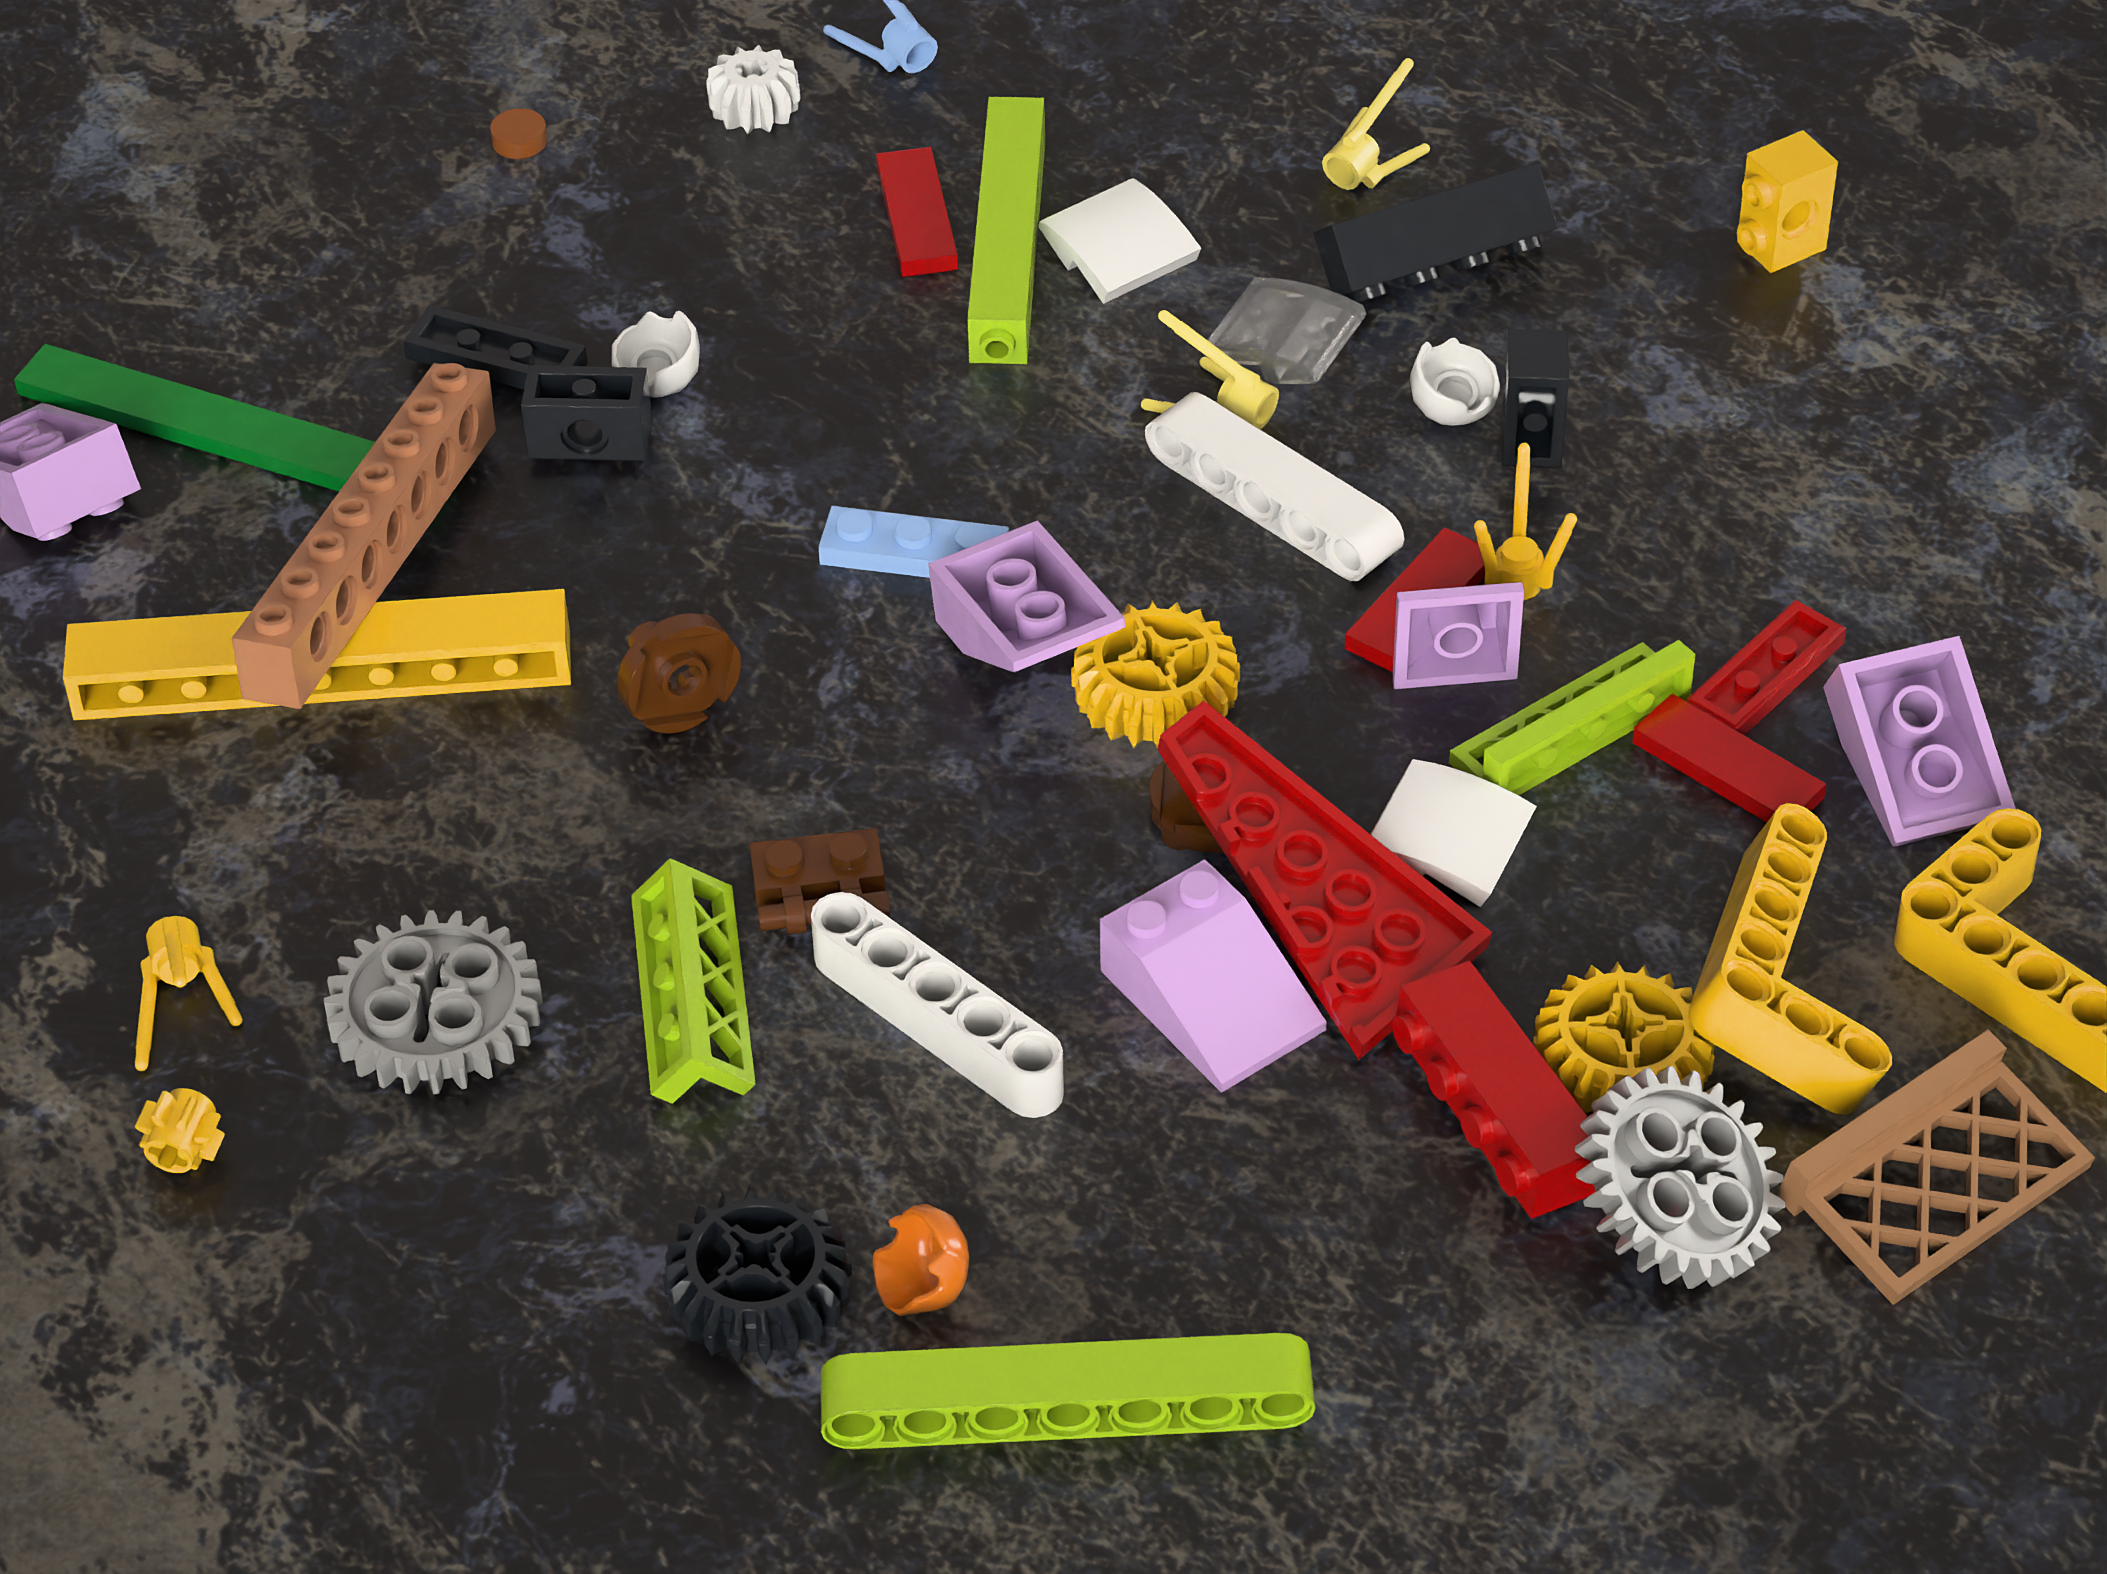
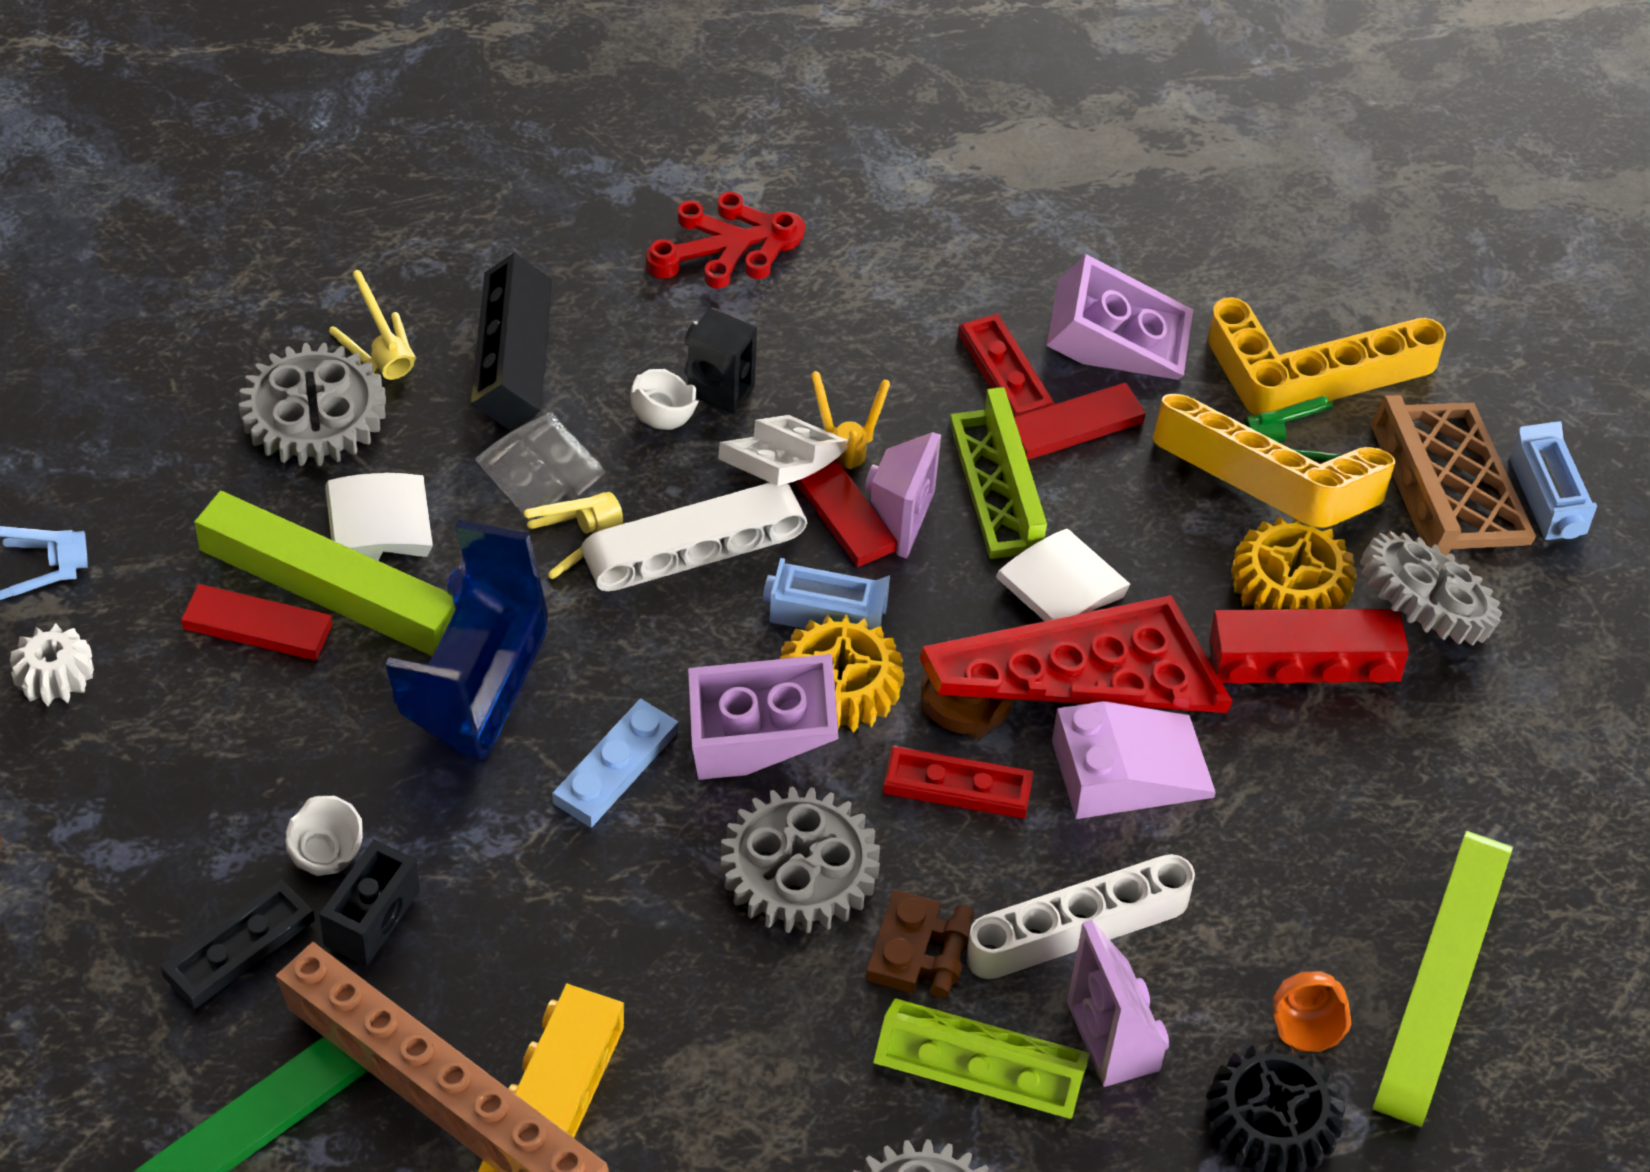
camera: 70 degrees left, 5 degrees up
reddish brown plate [617,613,741,733] -> none
yellow brick [1737,130,1838,273] -> none
none -> light grey gear [239,343,386,466]
none -> clear blue windscreen [385,520,548,760]
none -> red plant [646,191,805,289]
none -> white slope [718,415,848,486]
none -> light grey gear [720,787,880,934]
none -> light blue window [763,558,890,630]
none -> red tile [883,746,1034,819]
none -> lavender slope [1067,920,1169,1087]
none -> green plant [1244,396,1341,462]
none -> light blue window [1509,421,1597,540]

